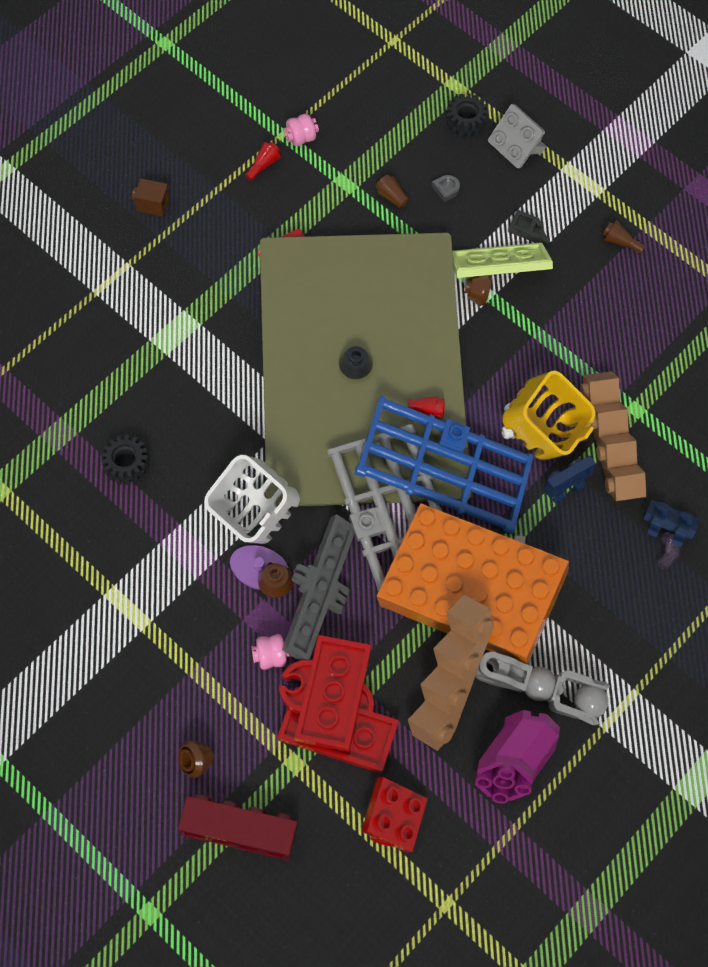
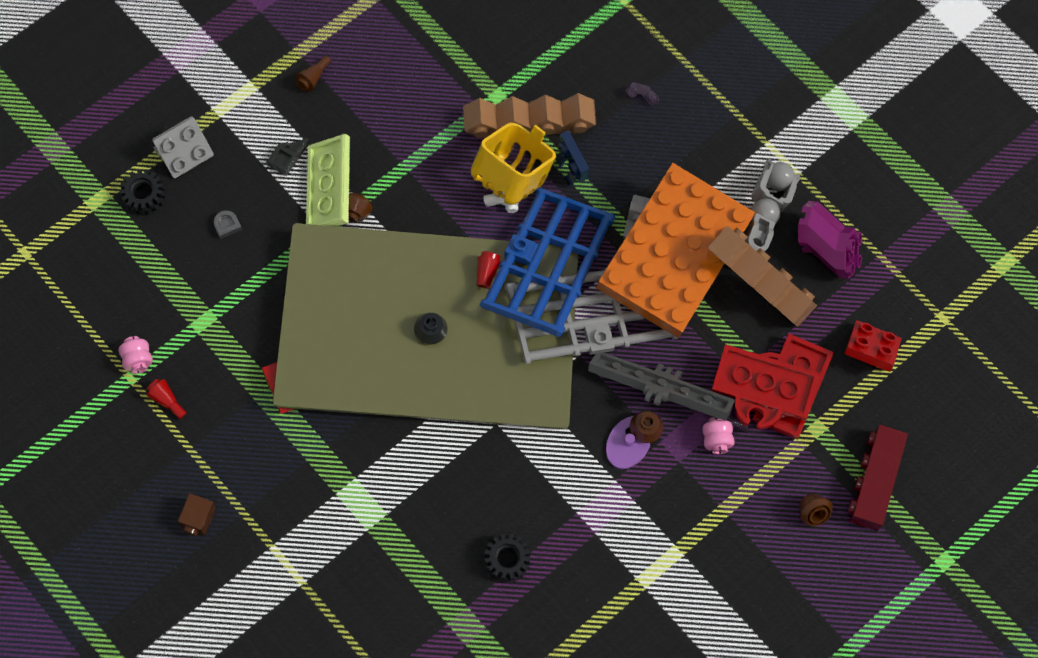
camera: 85 degrees left, 5 degrees up
white piece [204,455,300,544] -> none
reddish brown cone [375,174,409,209] -> none
dark blue plate [644,500,700,547] -> none

